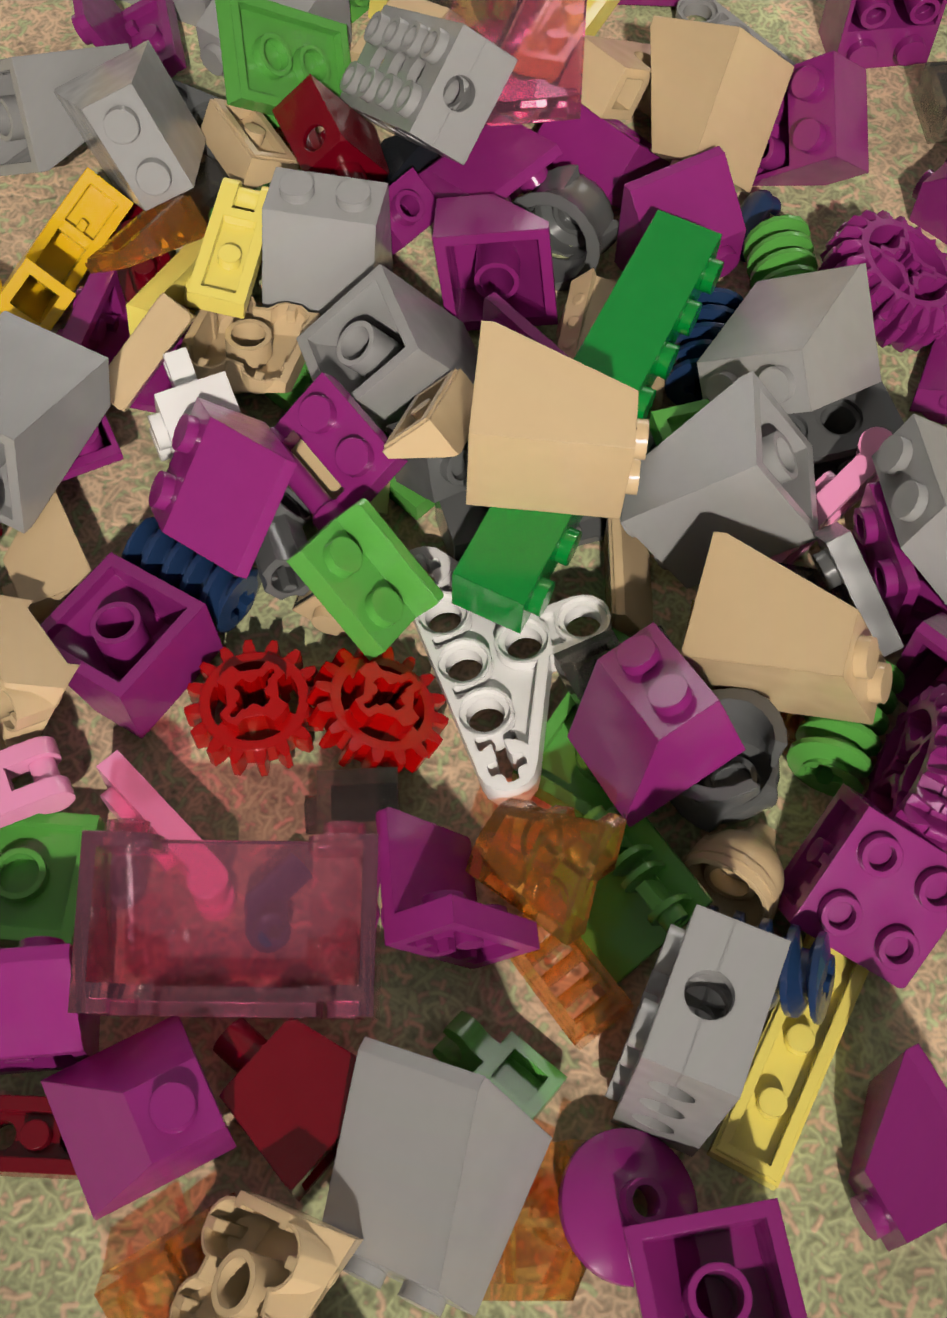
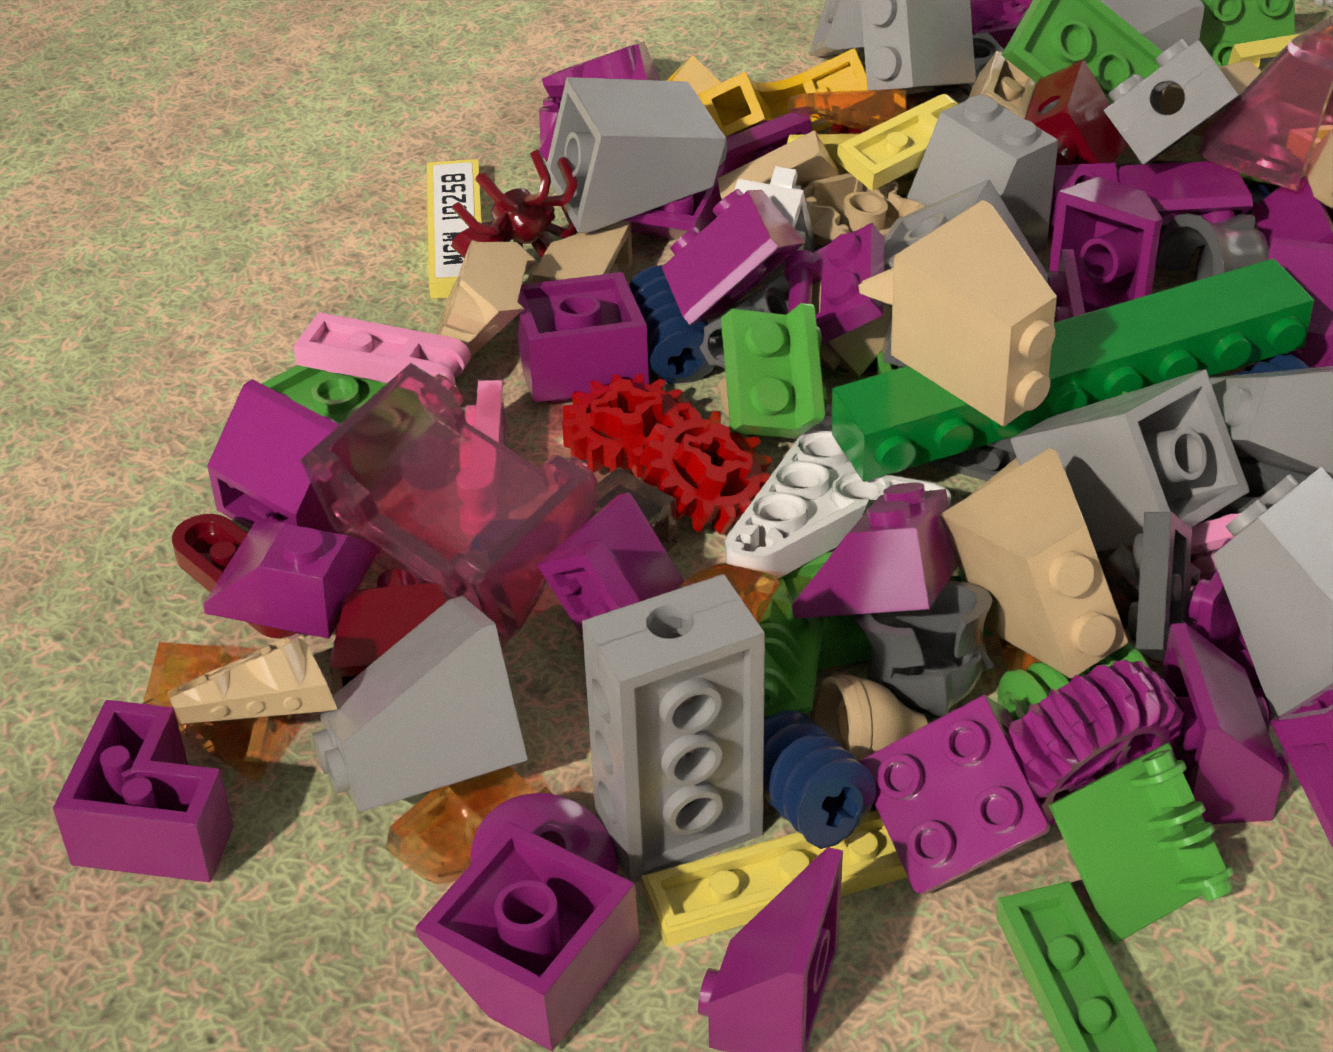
camera: 45 degrees right, 20 degrees down
bright green plate [432,1011,568,1121] -> none

